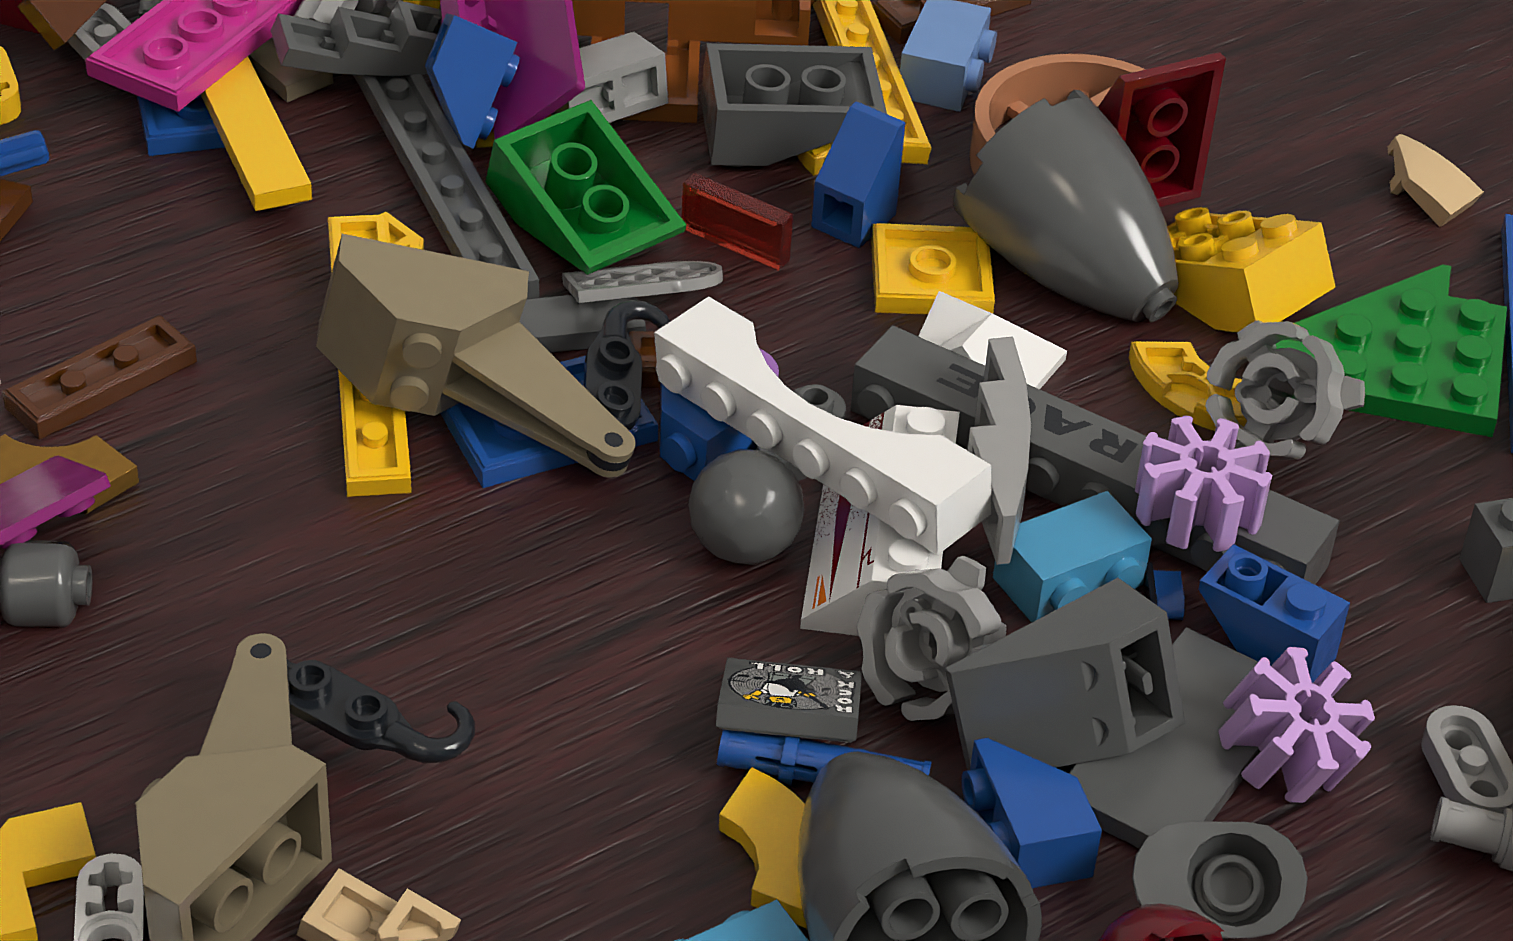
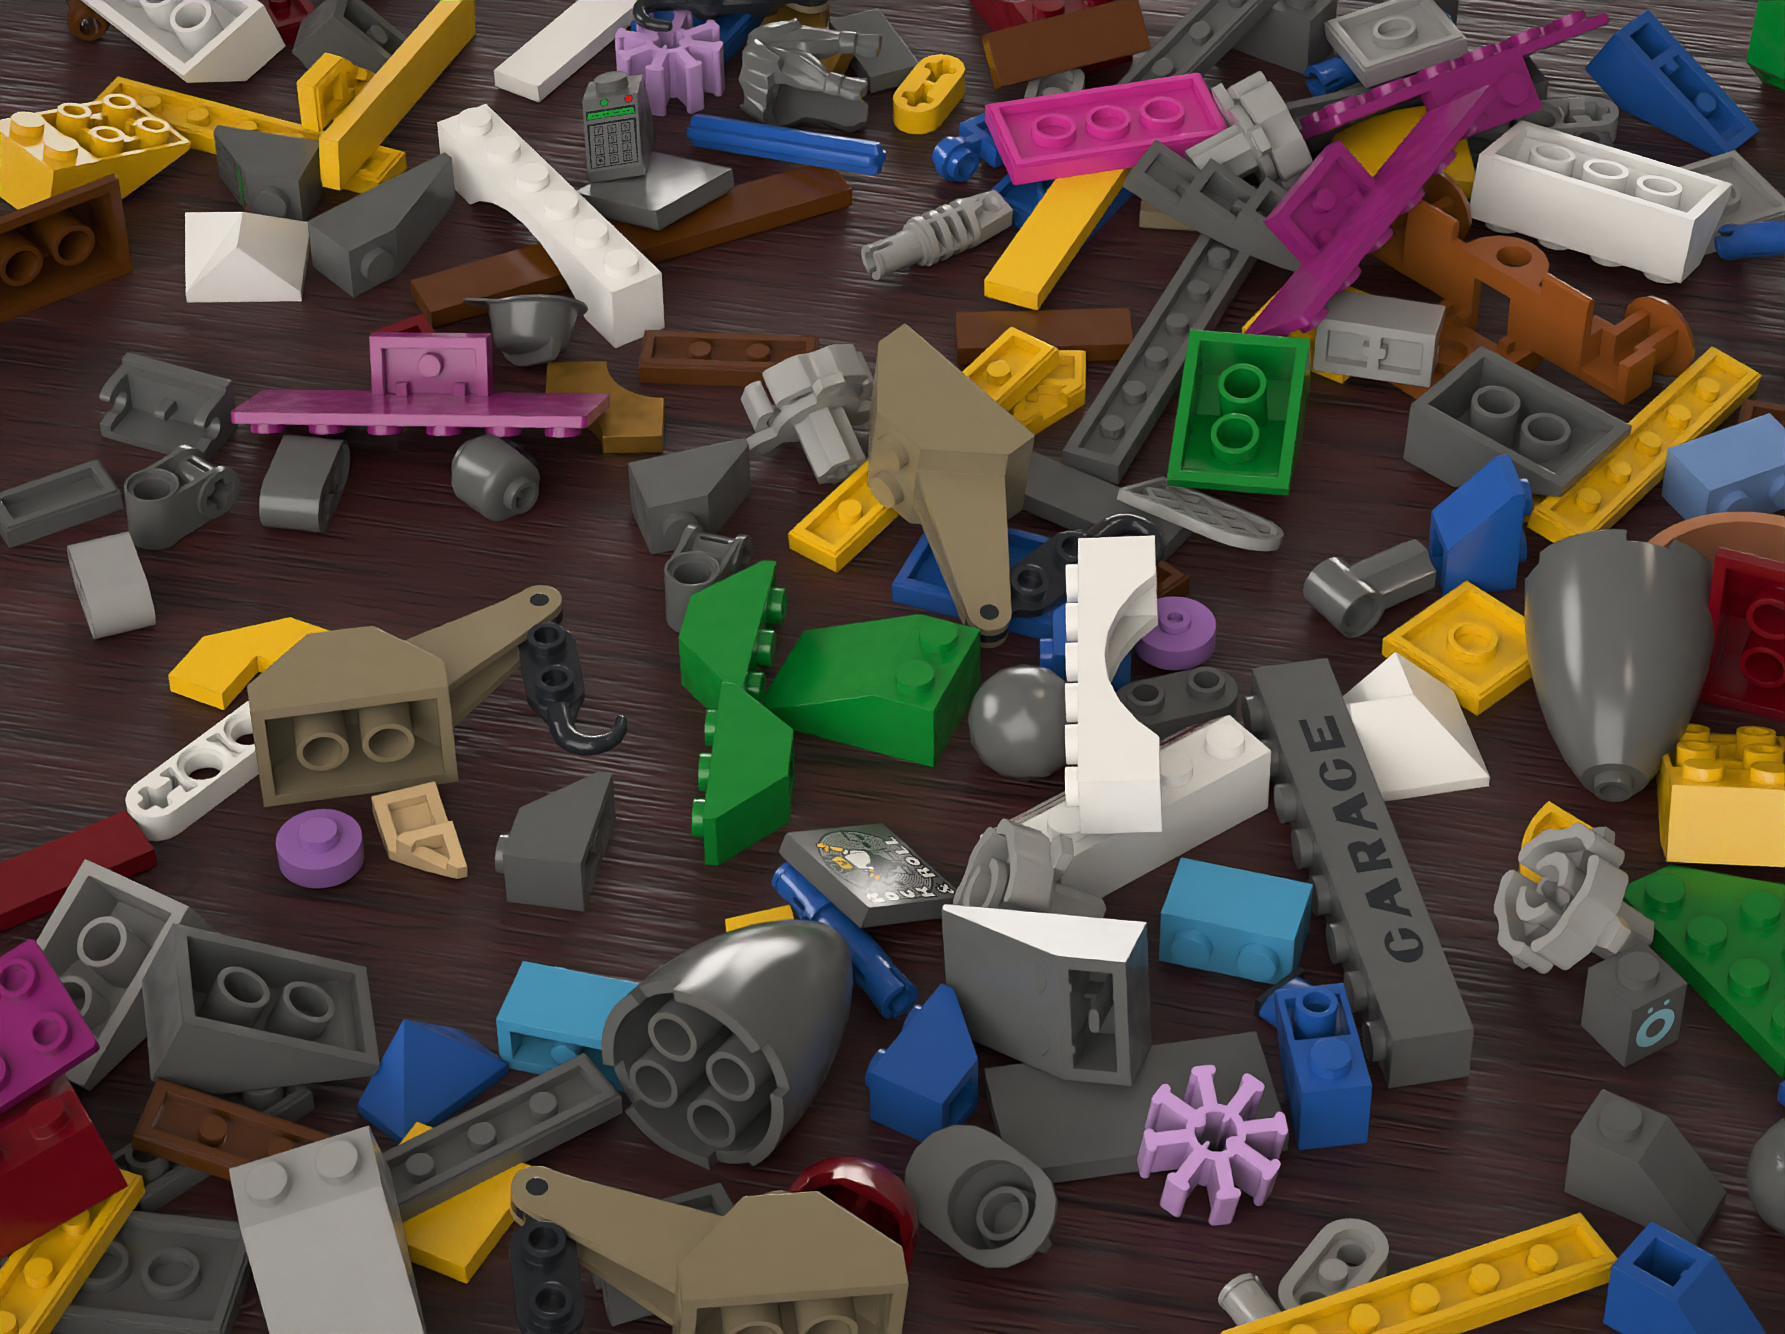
camera: 50 degrees right, 0 degrees up
blue slope [425,13,520,149] -> none
clear red tile [681,173,793,270] -> none
light grey slope [968,336,1031,565] -> none
lavender gear [1135,416,1272,552] -> none
none -> dark grey slope [495,771,616,912]
none -> dark grey slope [628,438,751,555]
none -> dark grey piece [664,523,754,633]
none -> green slope [679,560,788,709]
none -> green slope [692,682,795,866]
none -> light grey piece [741,344,874,485]
none -> green slope [762,614,980,768]
none -> light grey hinge [861,190,1013,280]
none -> blue plate [932,113,1004,182]
none -> reddish brown tile [955,308,1133,365]
none -> dark grey piece [1303,539,1436,639]
none -> dark grey brick [1581,941,1687,1068]

